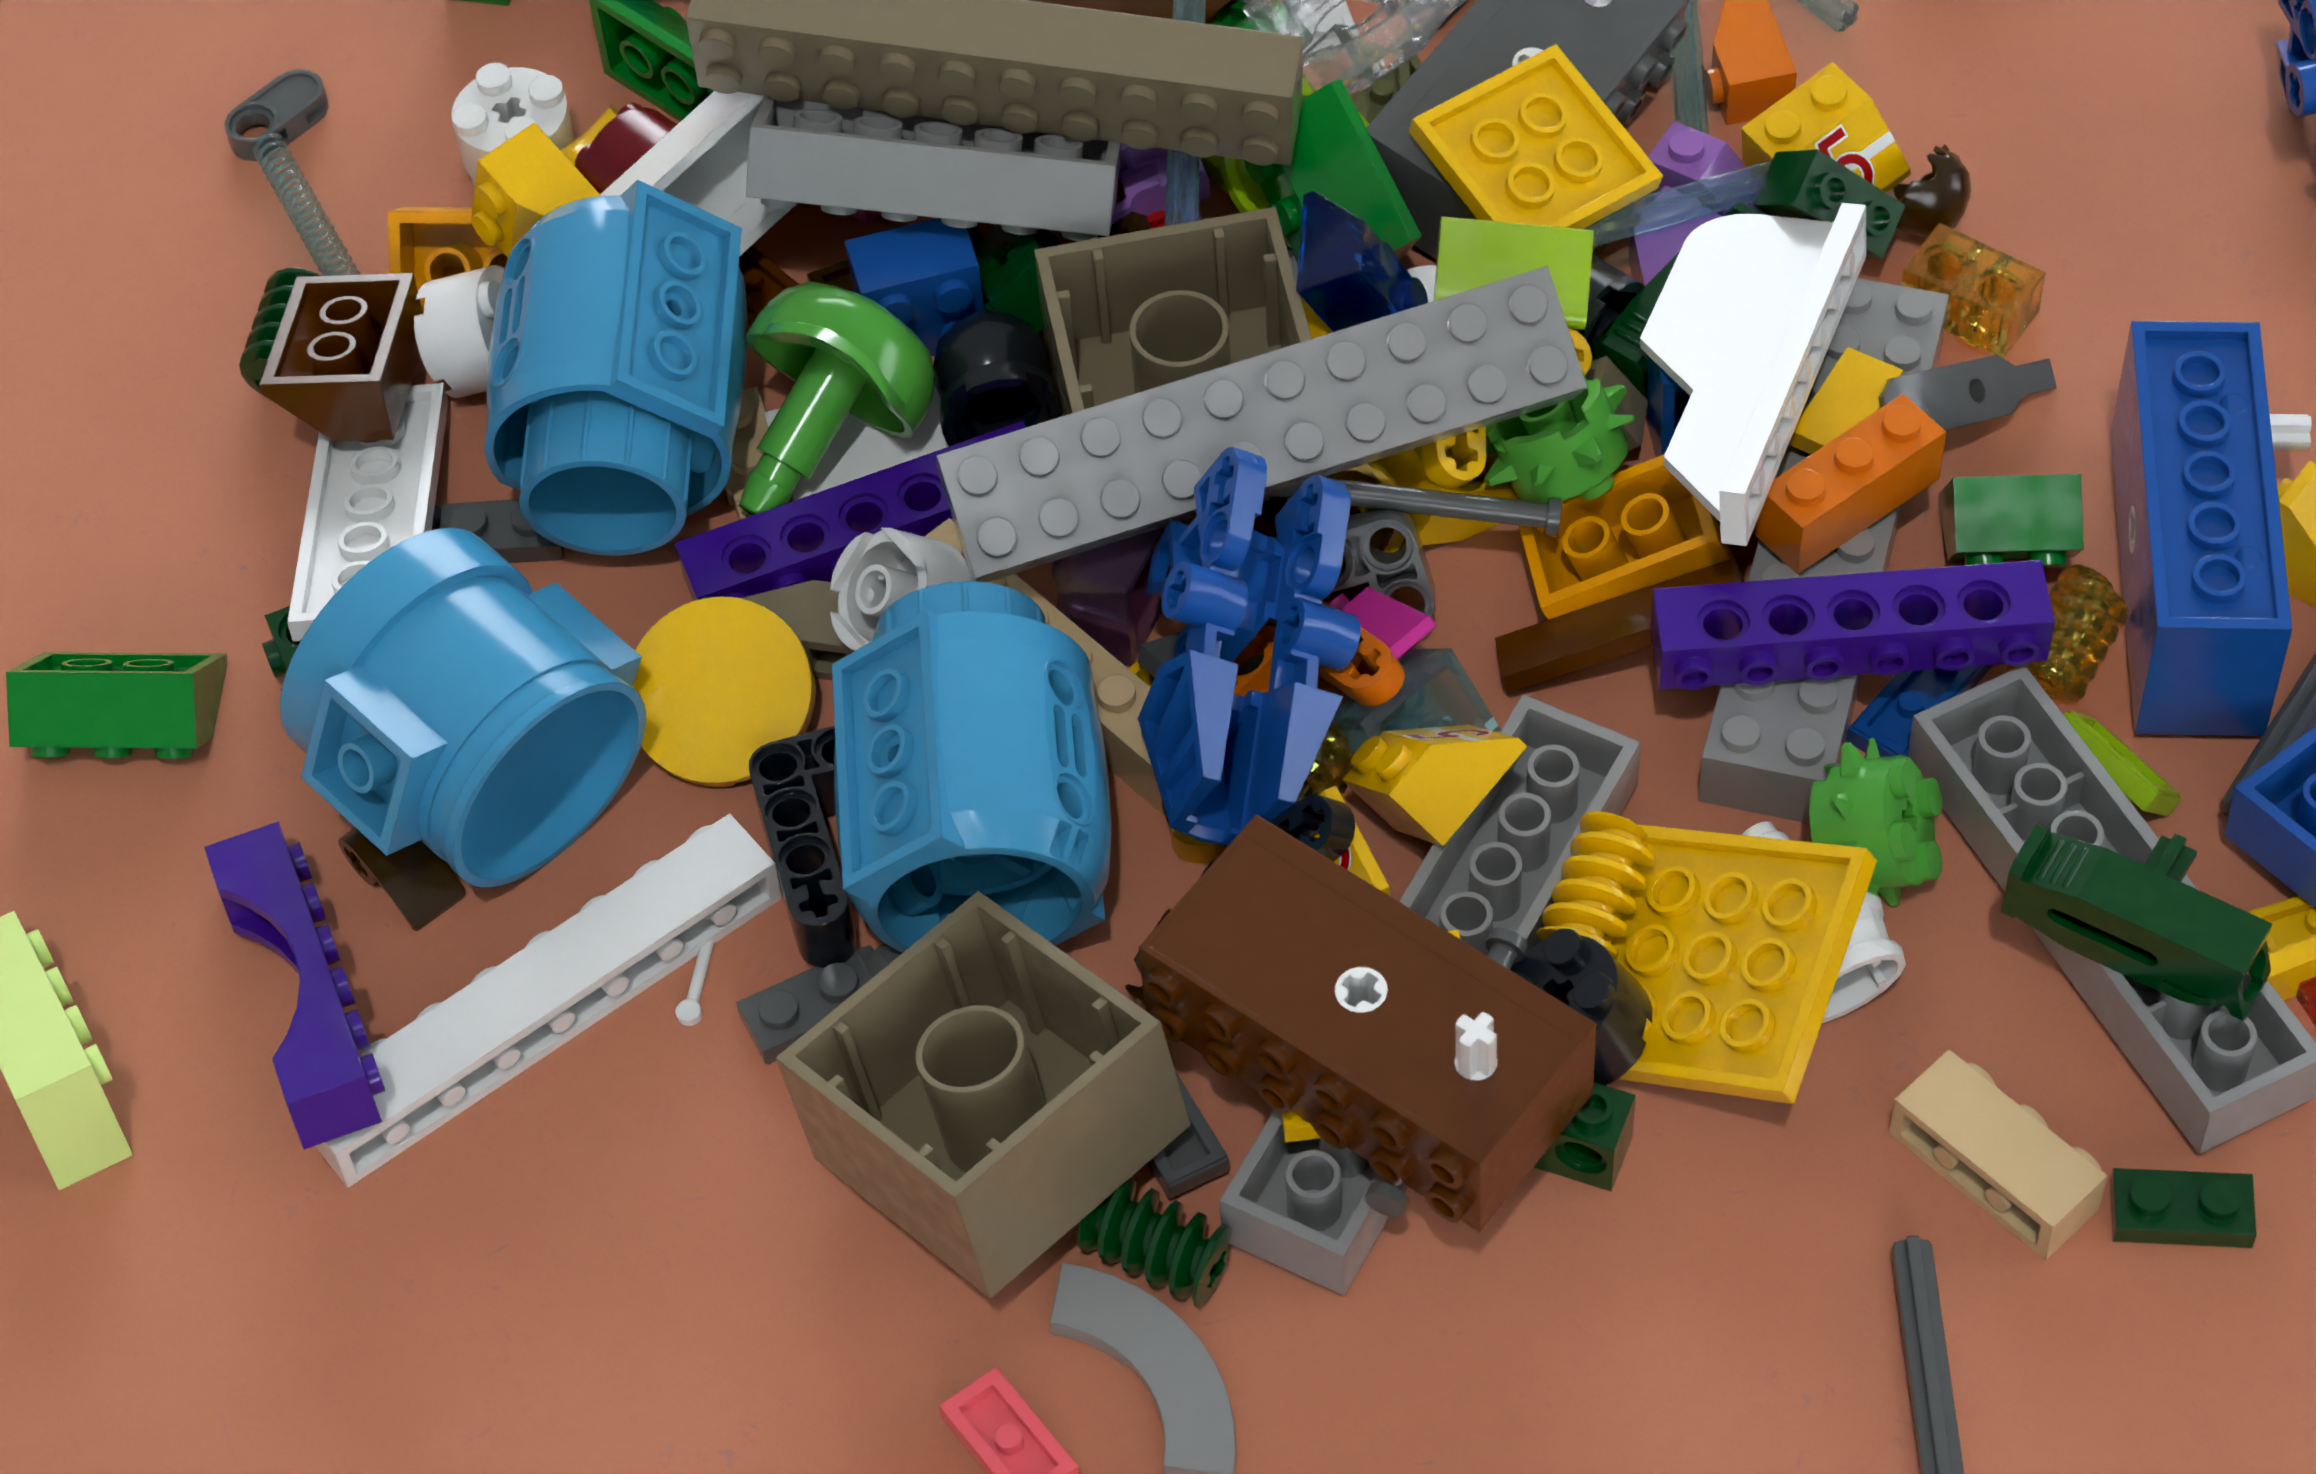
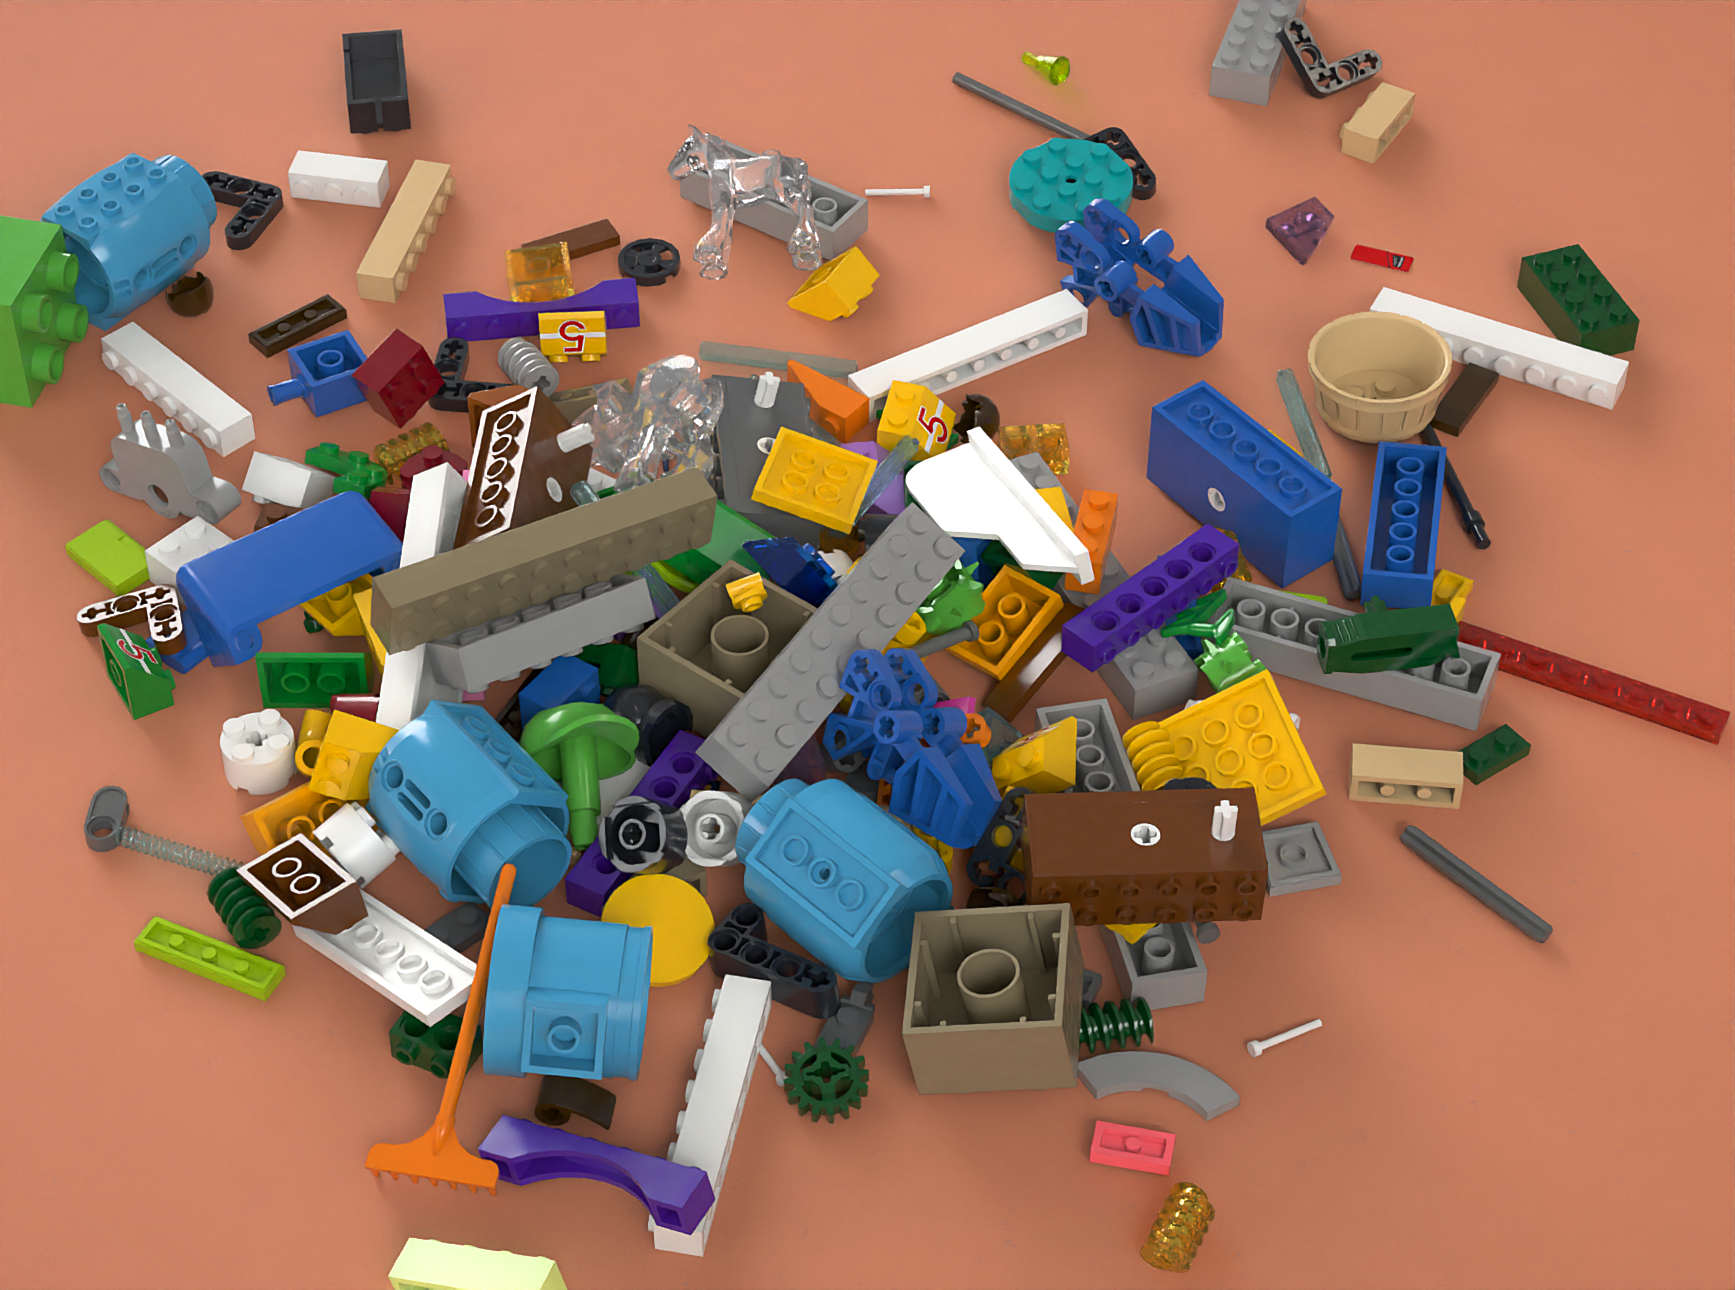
camera: 45 degrees left, 10 degrees down
green slope [6,652,227,759] -> none
lime piece [1433,217,1594,330] -> none
dark green brick [1753,149,1906,260] -> none
dark grey piece [1878,355,2057,430] -> none
green slope [1938,474,2084,569] -> none
none -> lime tile [134,916,286,1001]
none -> orange piece [364,863,517,1196]
none -> black brick [599,796,688,875]
none -> yellow plate [725,572,768,612]
none -> dark green gear [783,1037,869,1124]
none -> white brick [848,289,1088,422]
none -> green piece [1160,589,1235,645]
none -> white piece [1247,1019,1322,1057]
none -> light grey tile [1262,821,1342,897]

